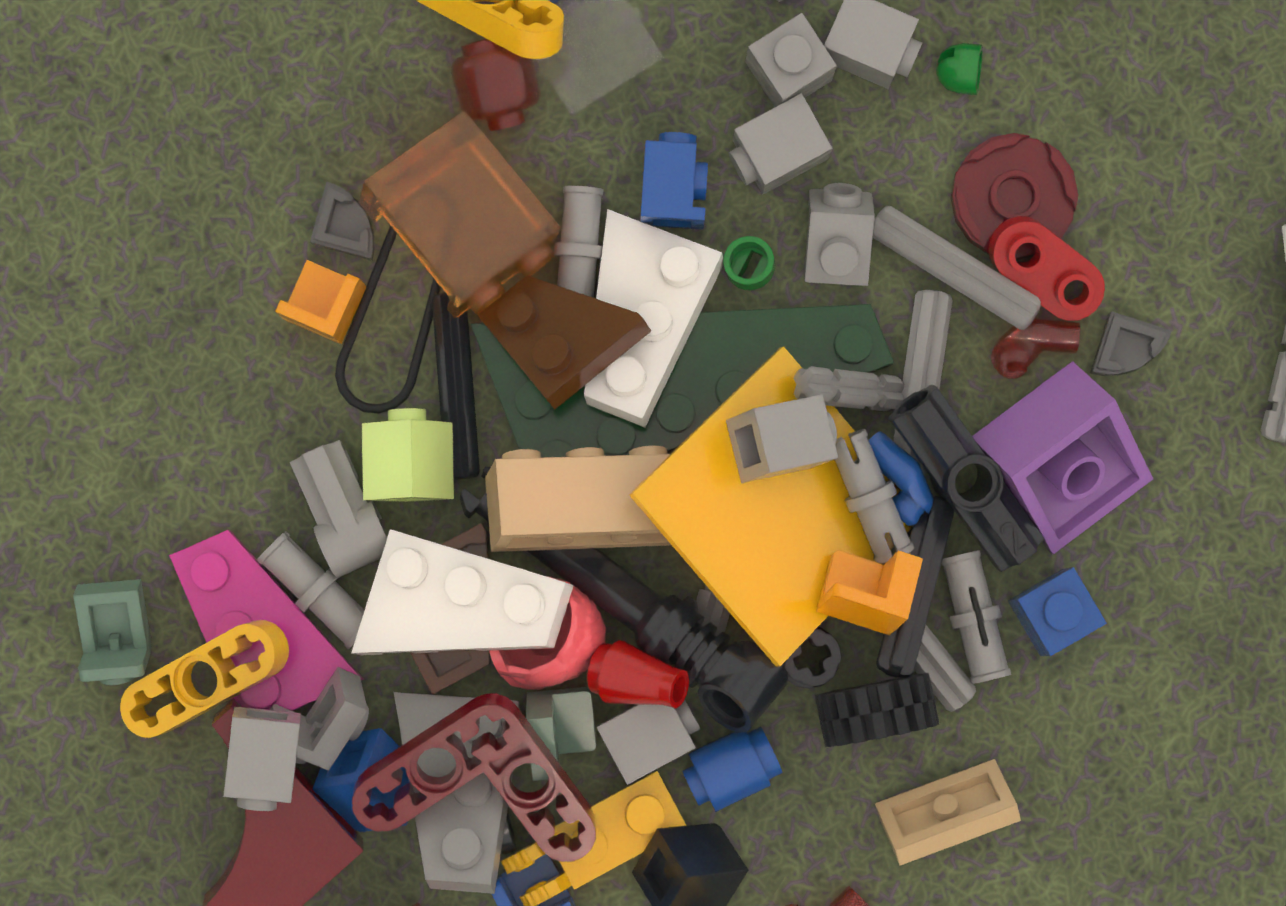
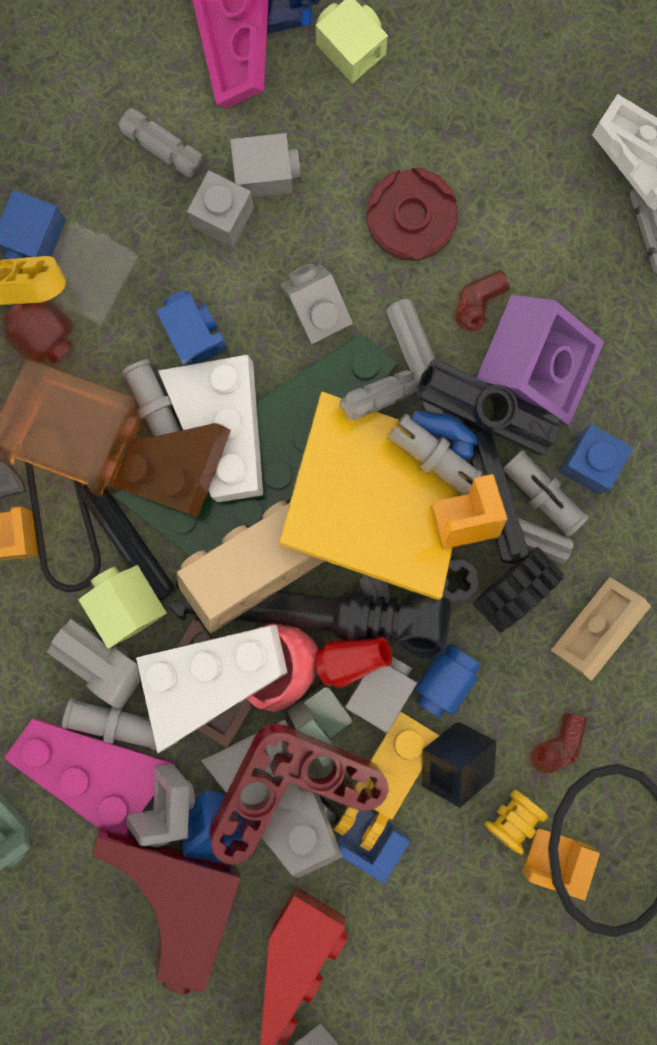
camera: 30 degrees left, 0 degrees up
yellow beam [120,620,289,738] -> none
light grey brick [223,707,301,811] -> none
green hinge [723,236,775,291] -> none
light grey brick [726,394,838,483] -> none
light grey brick [728,93,833,195] -> none
light grey axle [873,206,1041,330] -> none
green hinge [936,43,983,95] -> none
red plate [989,216,1105,321] -> none
dark grey tile [1090,311,1172,376] -> none

